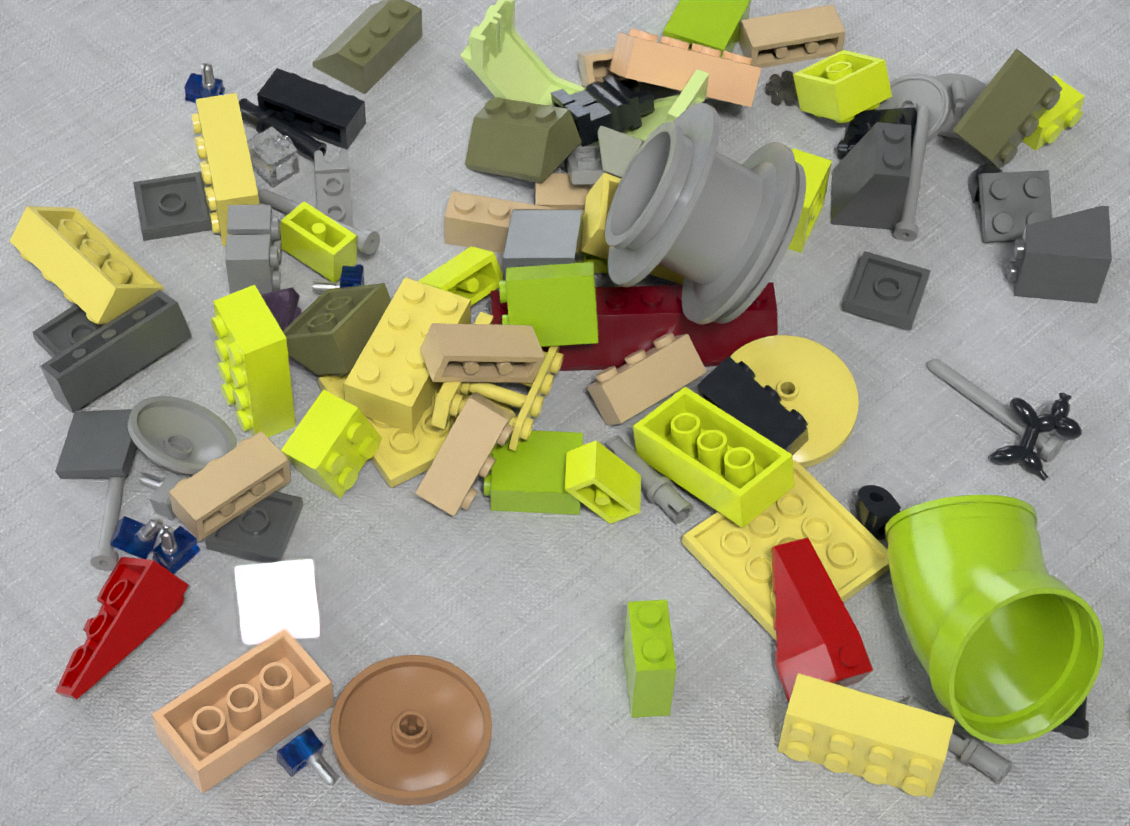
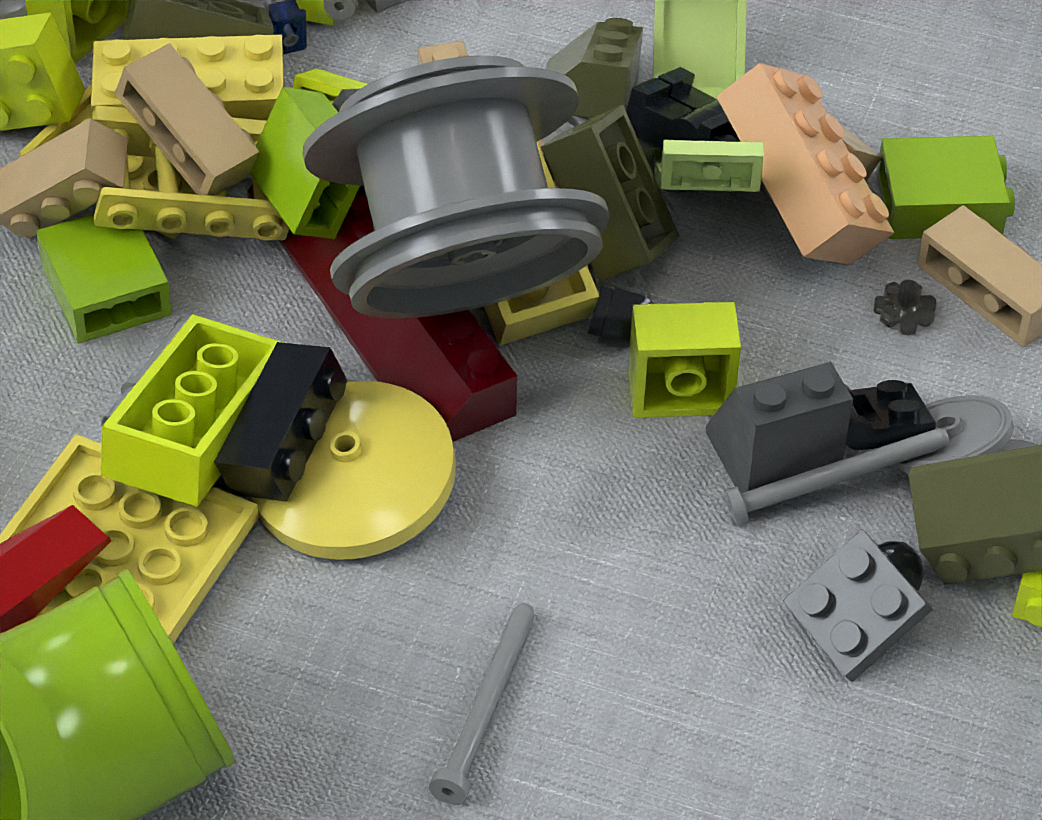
camera: 65 degrees right, 5 degrees down
neon yellow brick [565,440,641,524] -> none
tan brick [587,332,707,425] -> none
neon yellow brick [793,50,892,123] -> none
dark grey plate [844,251,931,330] -> none
black piece [855,485,901,540] -> none
black piece [990,393,1082,481] -> none
dark grey slope [1008,205,1112,304] -> none

